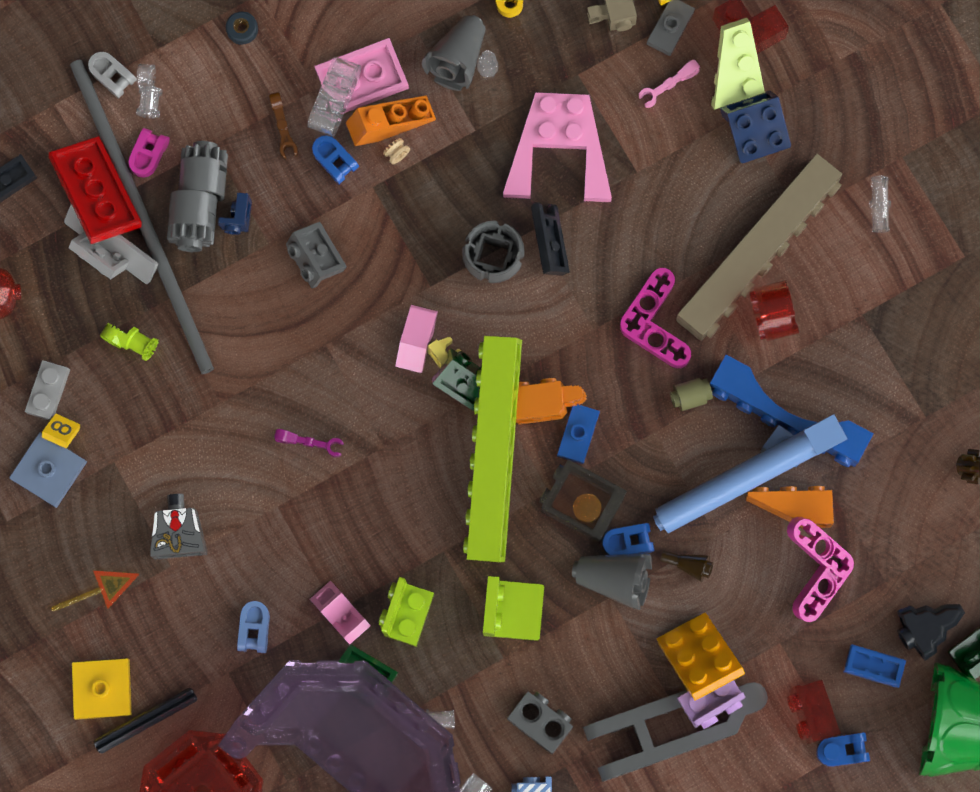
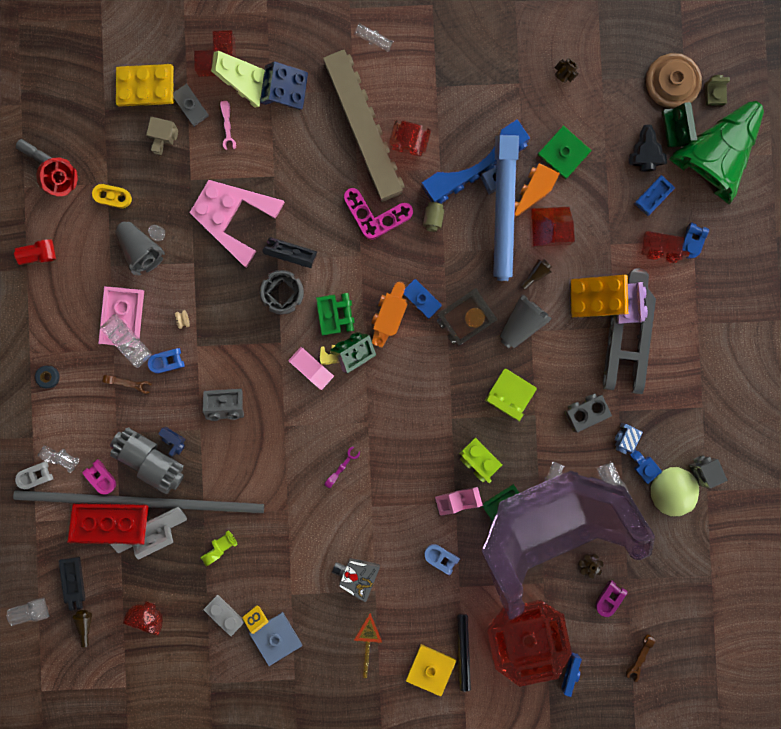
camera: 75 degrees left, 10 degrees up
orange slope [346,95,436,146] -> none
lime brick [463,336,522,562] -> none
blue plate [603,523,655,555] -> none
dark pink beam [787,517,854,622] -> none
none -> green plate [316,293,355,336]
none -> clear red slope [531,207,575,247]
none -> green plate [538,125,592,180]

